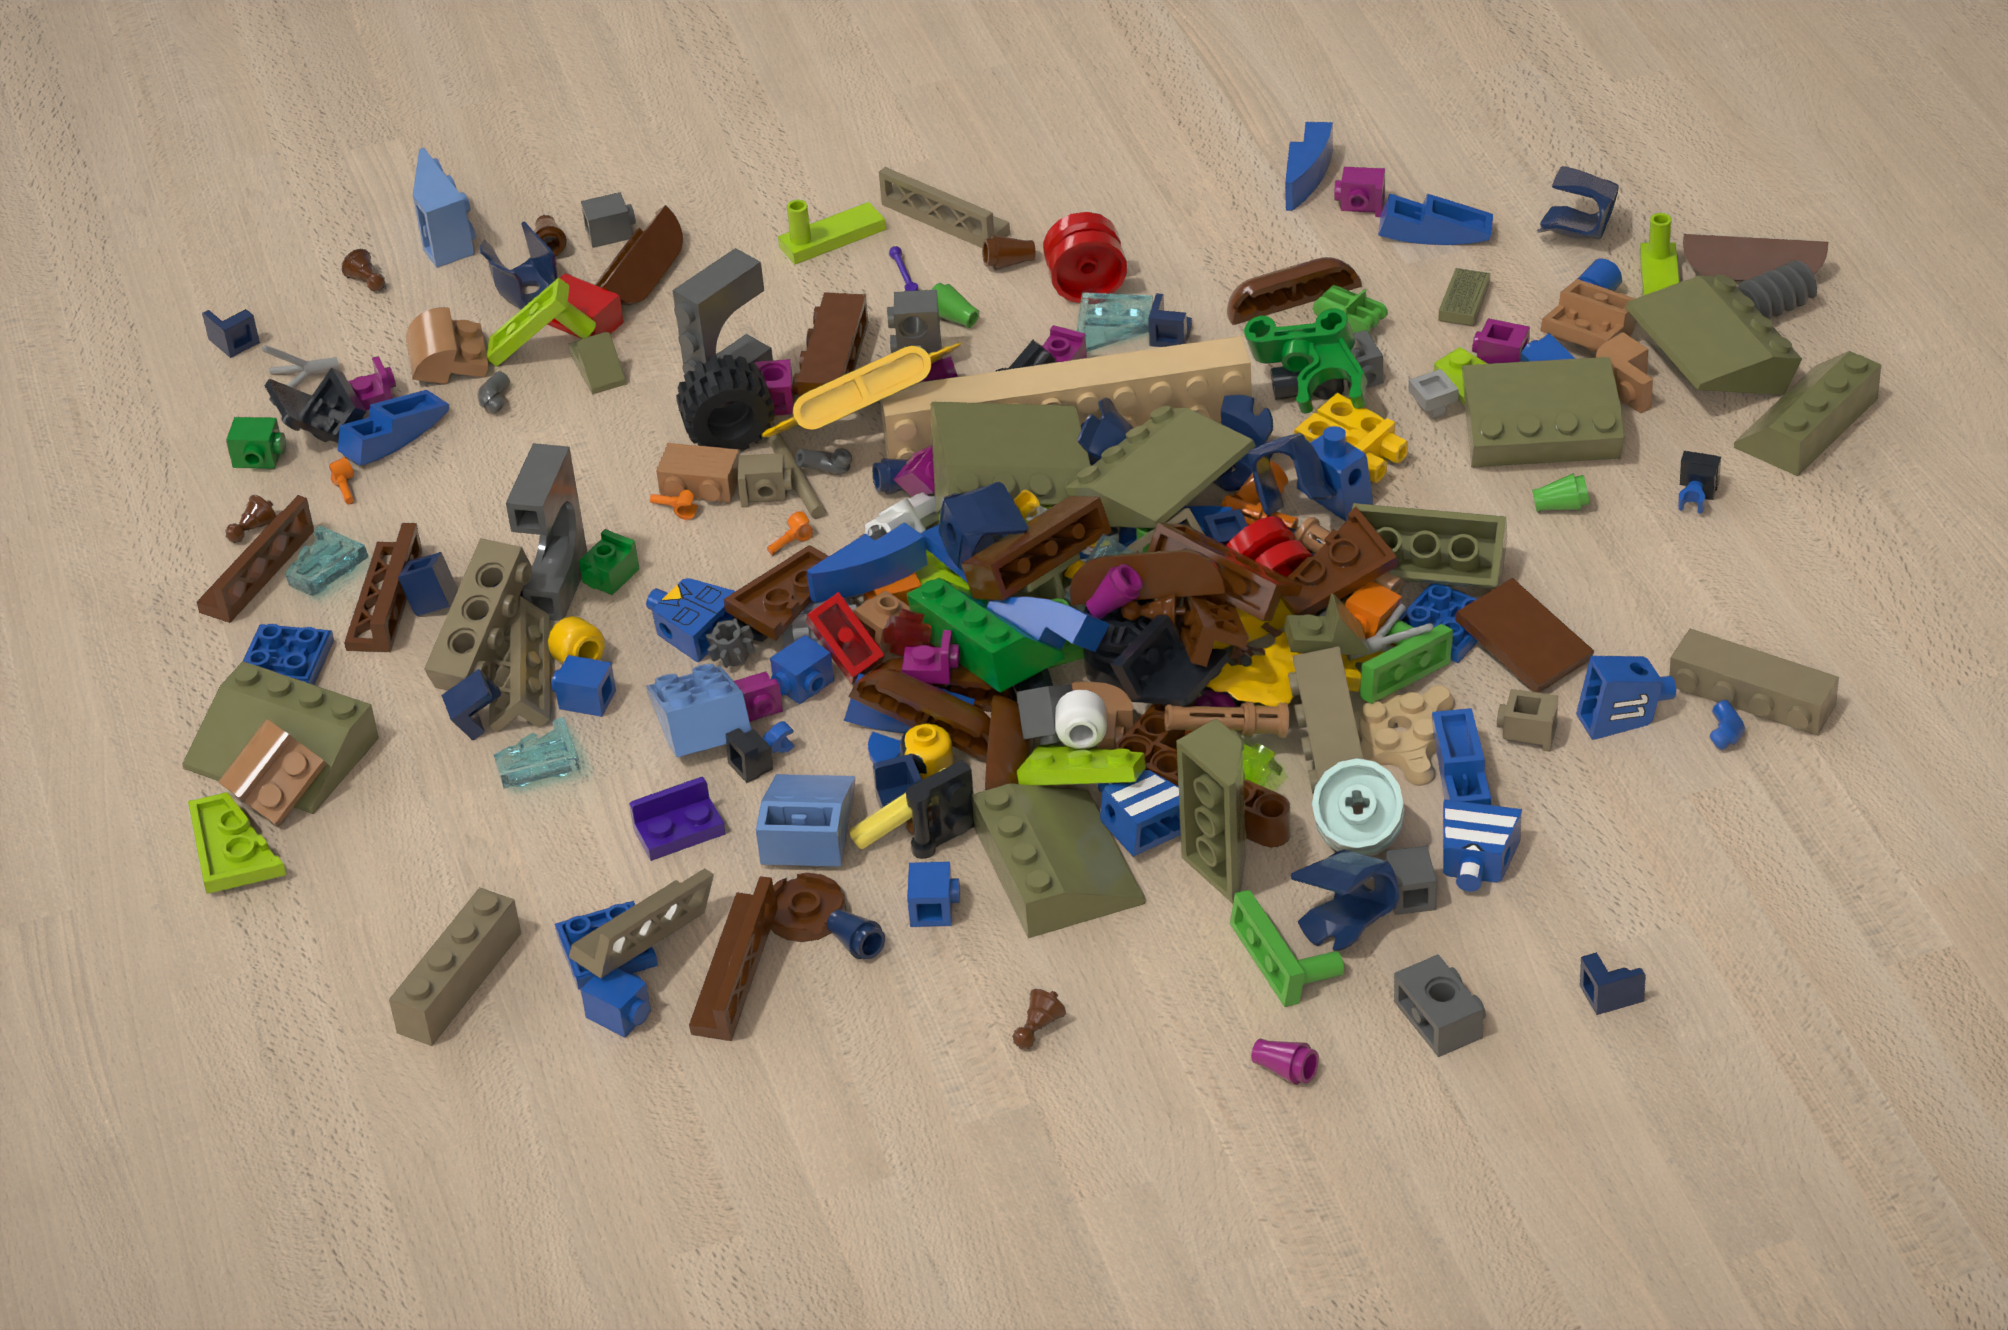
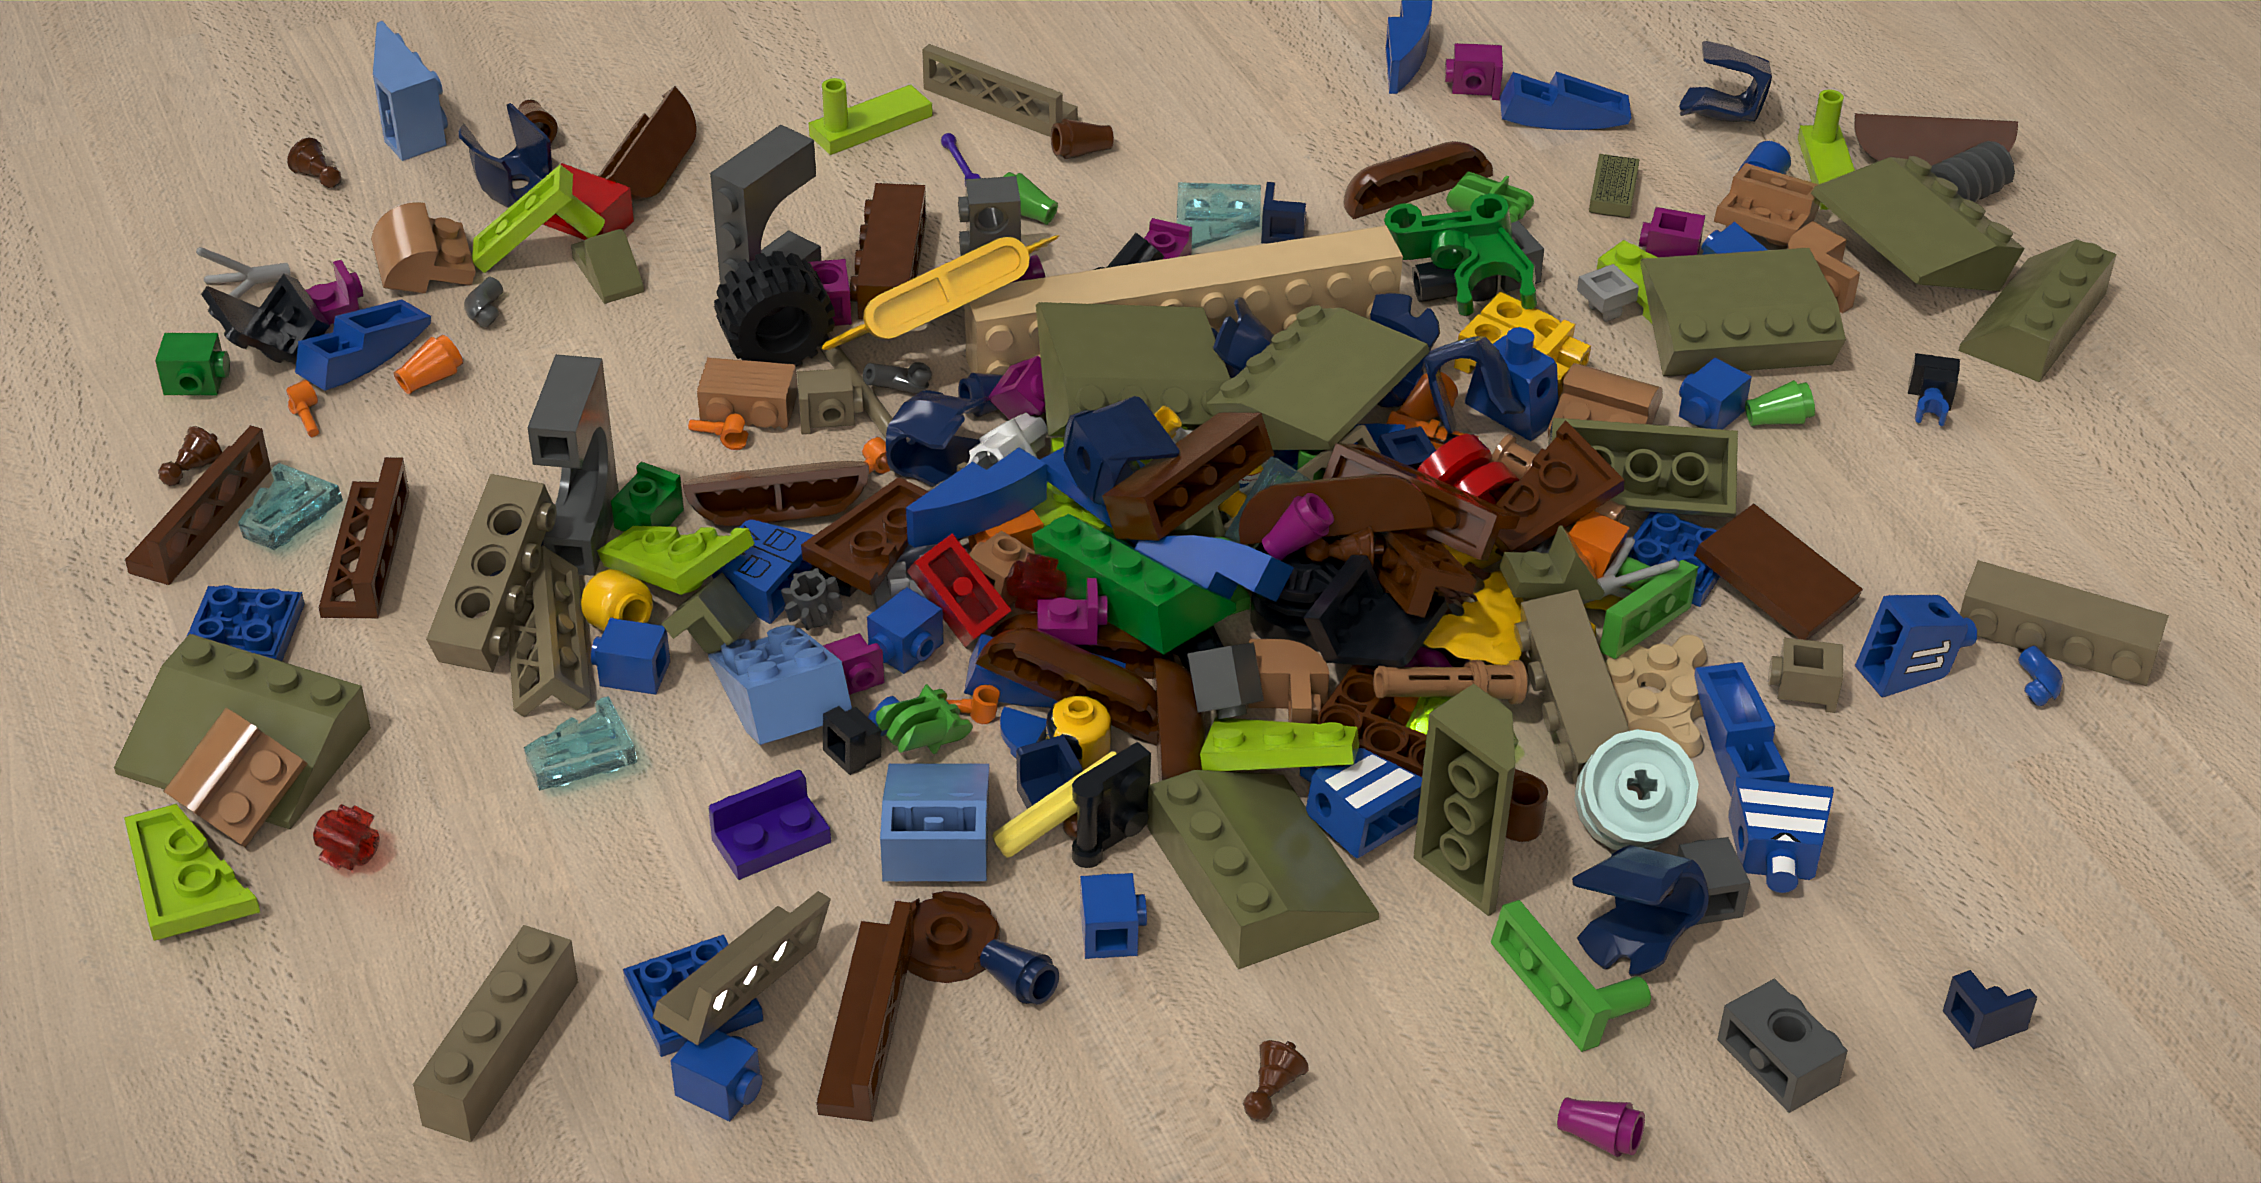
camera: 10 degrees left, 0 degrees up
dark blue panel [202,309,260,358] -> none
dark blue panel [398,552,458,616] -> none
dark blue panel [441,669,501,741] -> none
dark grey brick [581,192,636,248] -> none
red wheel [1043,212,1127,304] -> none
white head [1055,690,1107,749] -> none
none -> clear red gear [313,804,380,871]
none -> orange cone [394,335,463,394]
none -> lime wing [597,526,755,595]
none -> olive panel [661,573,757,654]
none -> reddish brown brick [683,461,869,526]
none -> bright green arm [875,684,973,754]
none -> dark blue piece [886,390,991,487]
none -> orange hand [946,685,1000,724]
none -> medium nougat brick [1548,363,1663,438]
none -> blue brick [1679,358,1752,430]

